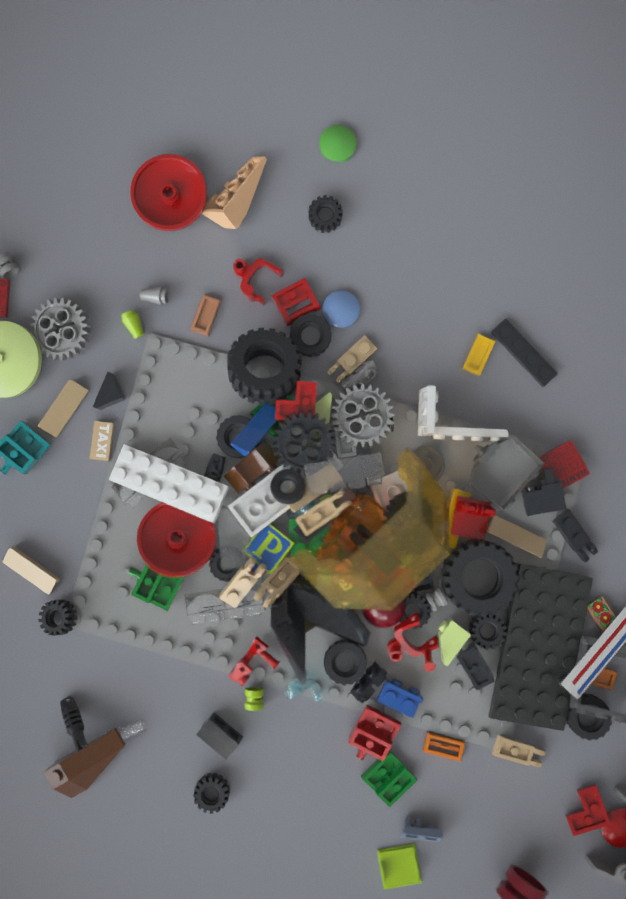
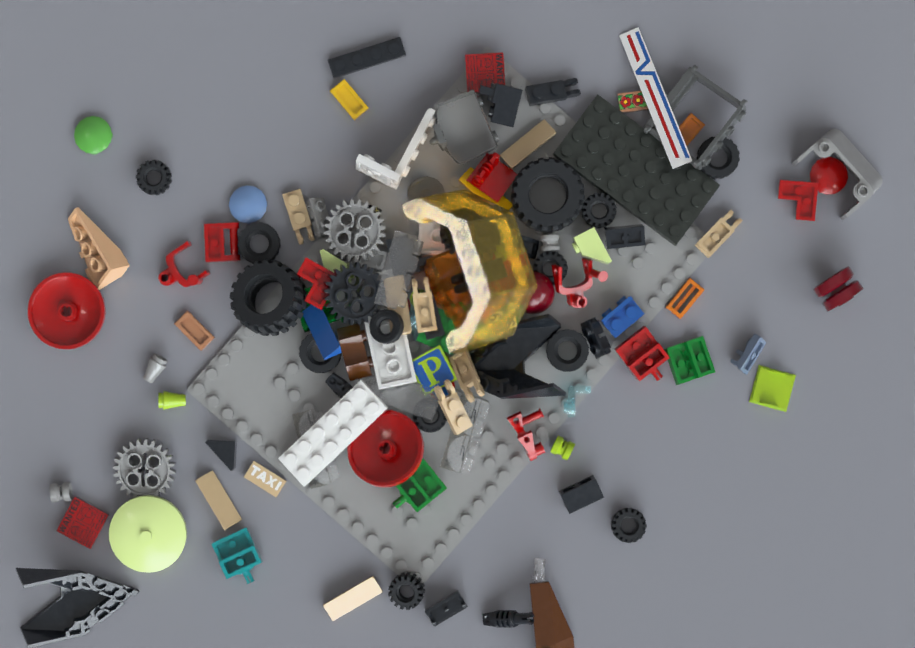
camera: 65 degrees left, 0 degrees up
none -> black hinge [425,590,468,626]

